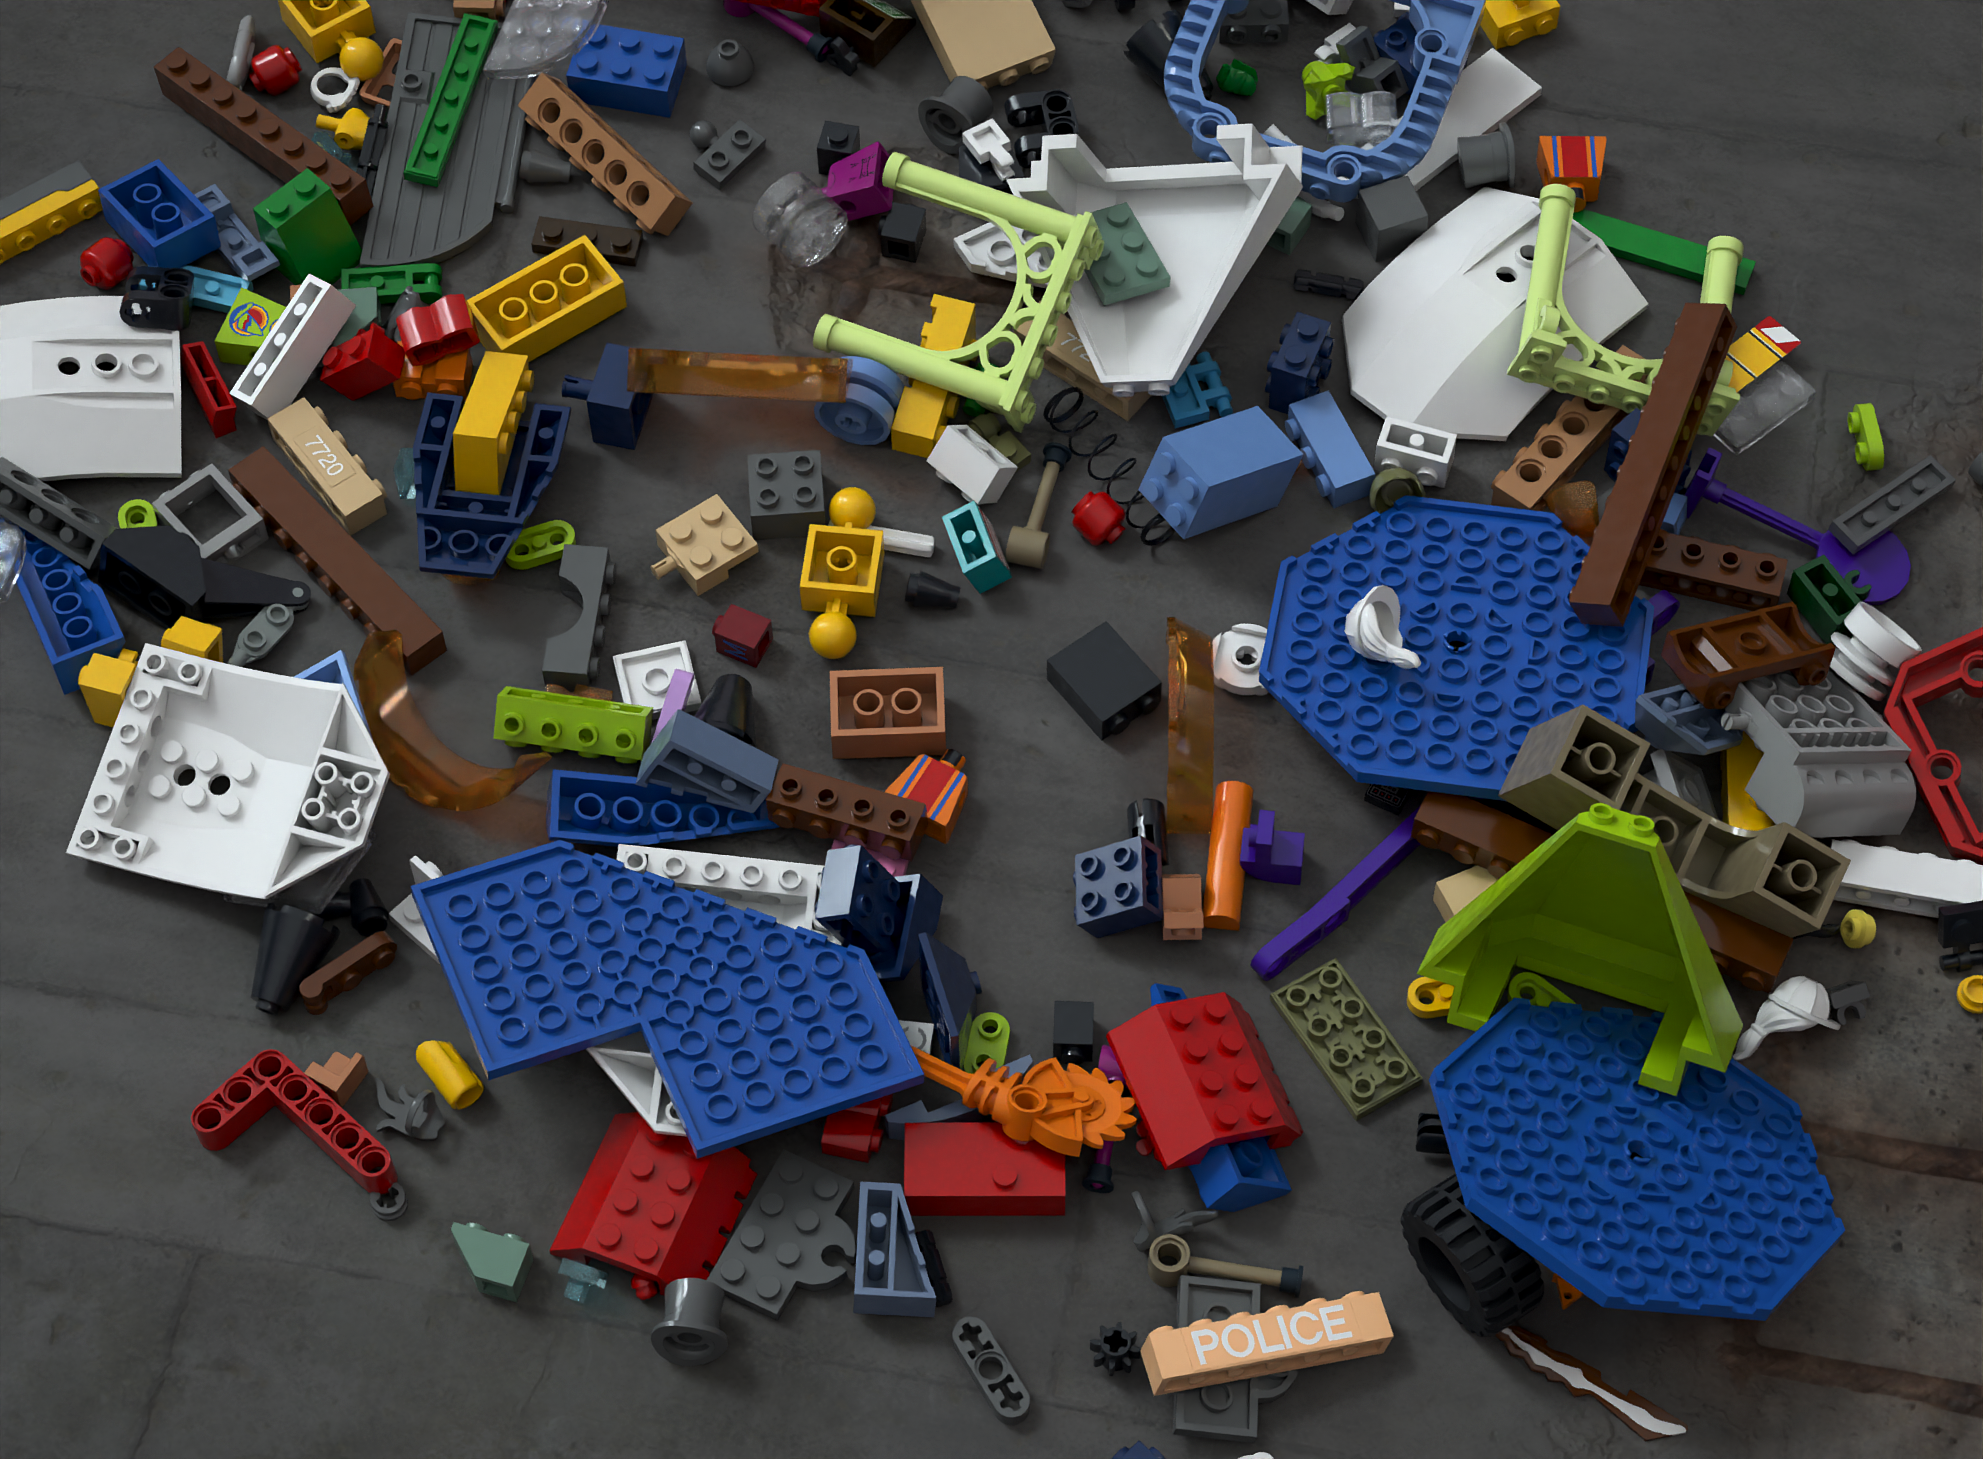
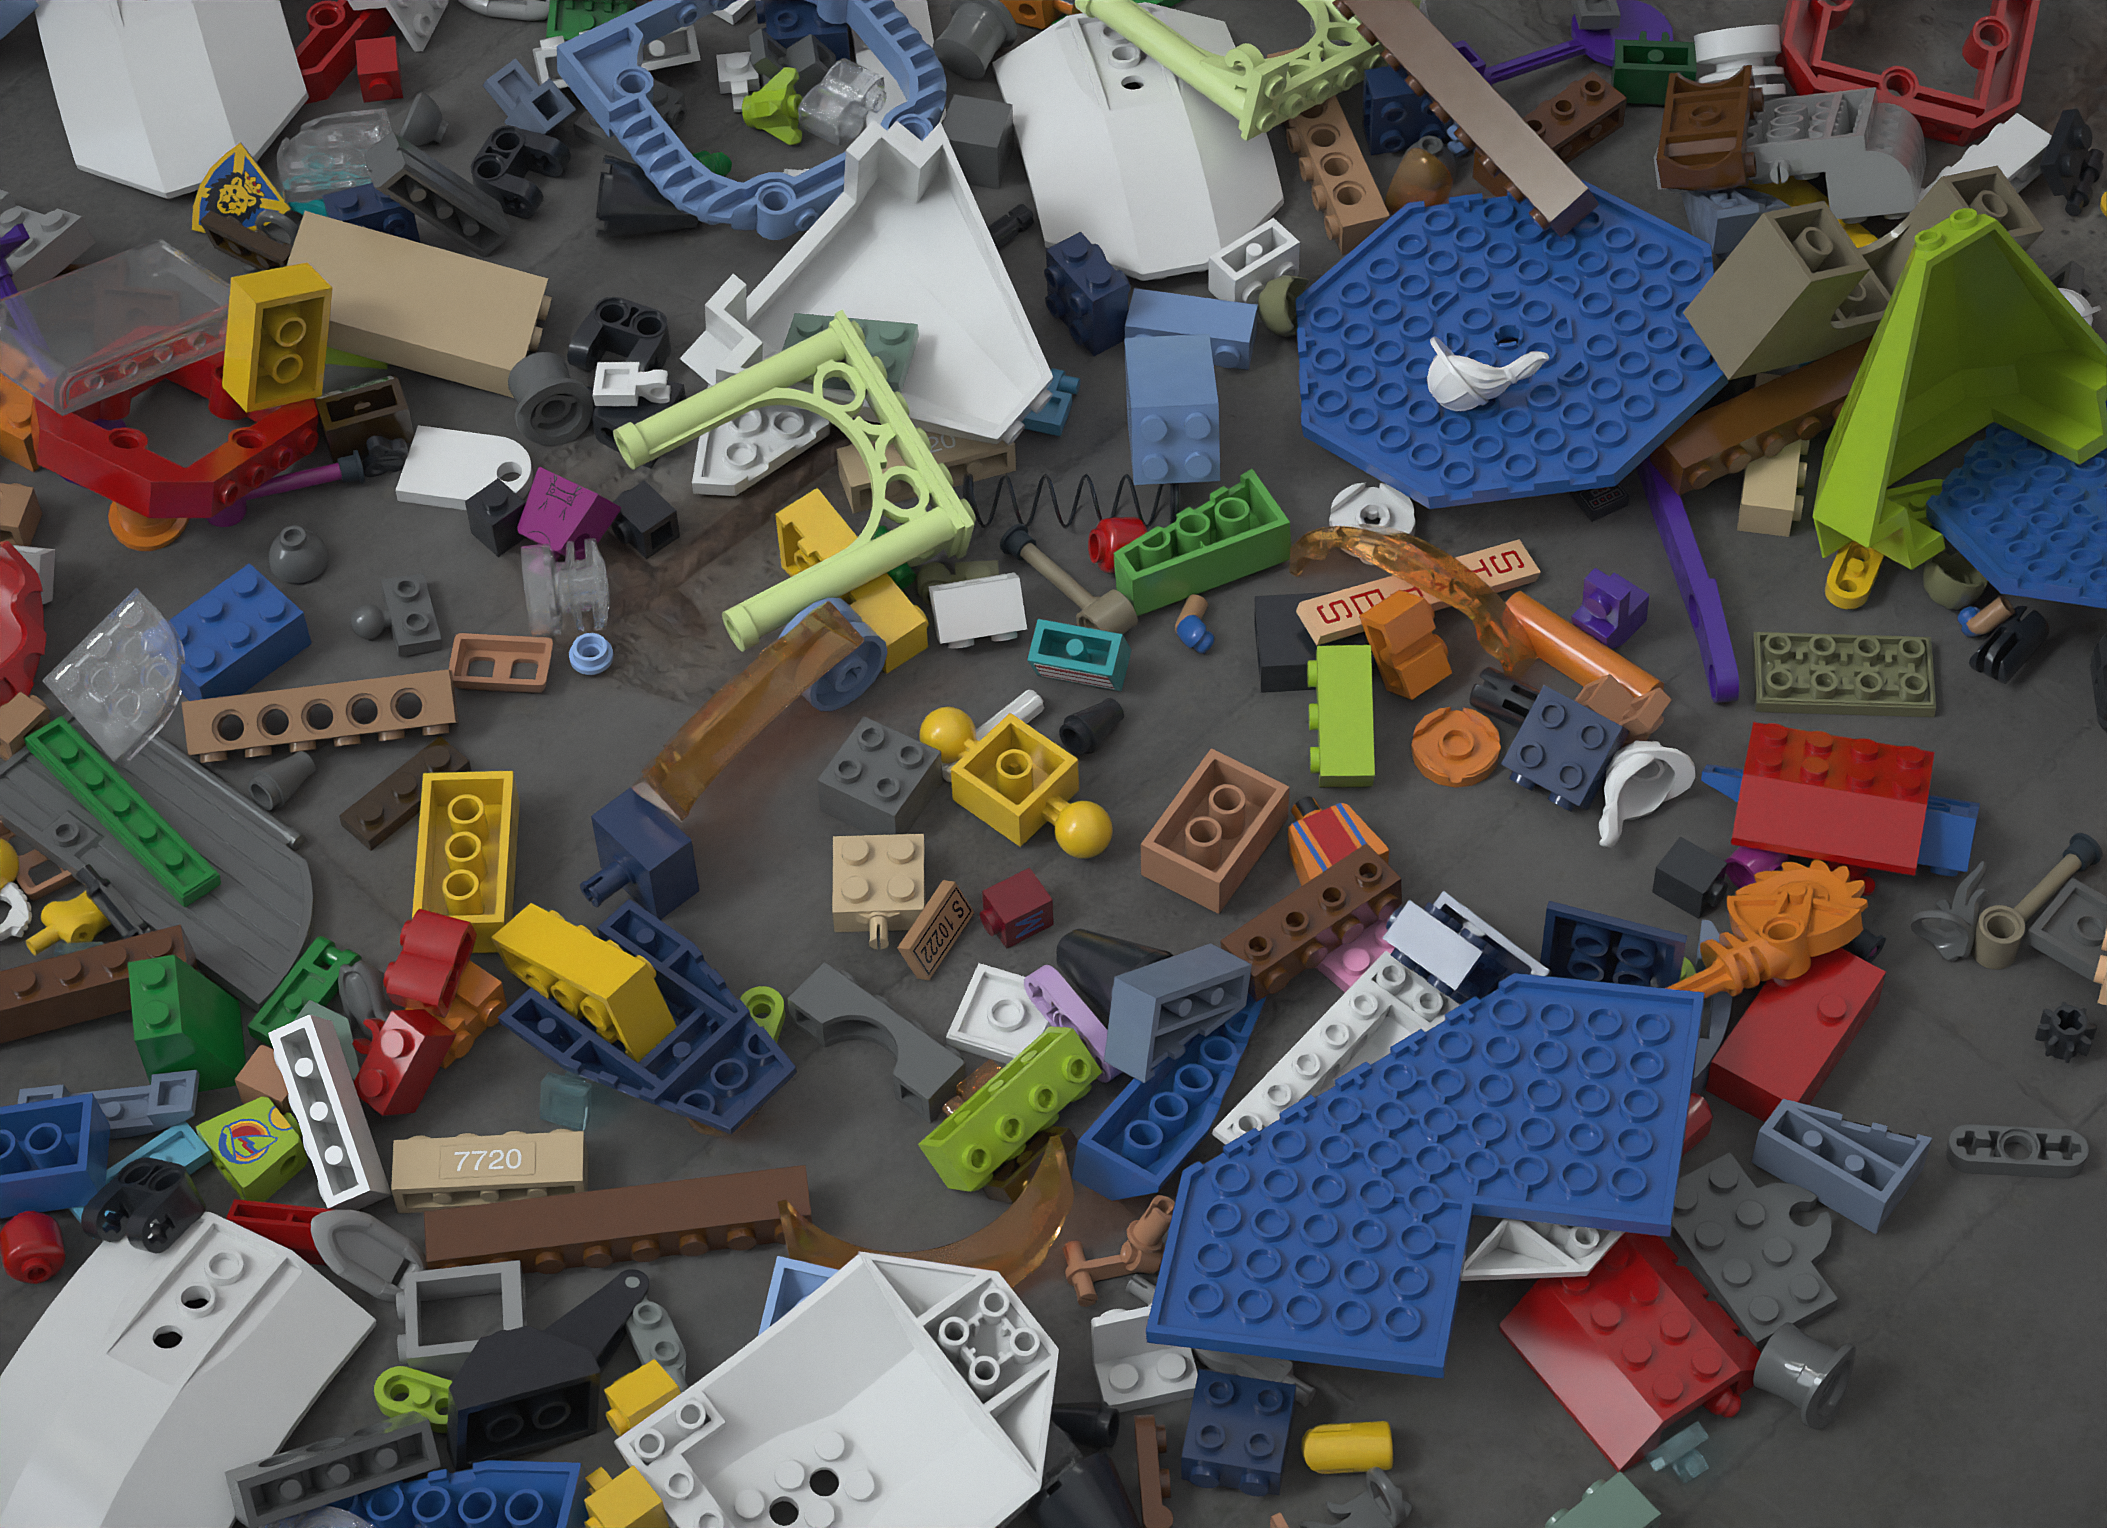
camera: 55 degrees left, 5 degrees down
none -> light grey piece [311,1210,428,1303]
none -> white tile [395,425,533,510]
none -> nougat piece [449,633,553,693]
none -> light blue plate [569,633,613,675]
none -> medium nougat tile [897,880,975,980]
none -> dark brown plate [982,1126,1078,1203]
none -> nougat pin [1062,1195,1175,1307]
none -> bright green wedge [1114,469,1292,616]
none -> blue arm [1175,594,1215,653]
none -> dark blue brick [1181,1369,1296,1497]
none -> light nougat tile [1296,539,1541,645]
none -> lime brick [1307,645,1375,787]
none -> orange brick [1359,589,1452,700]
none -> orange tile [1411,707,1501,788]
none -> white piece [1599,740,1696,847]

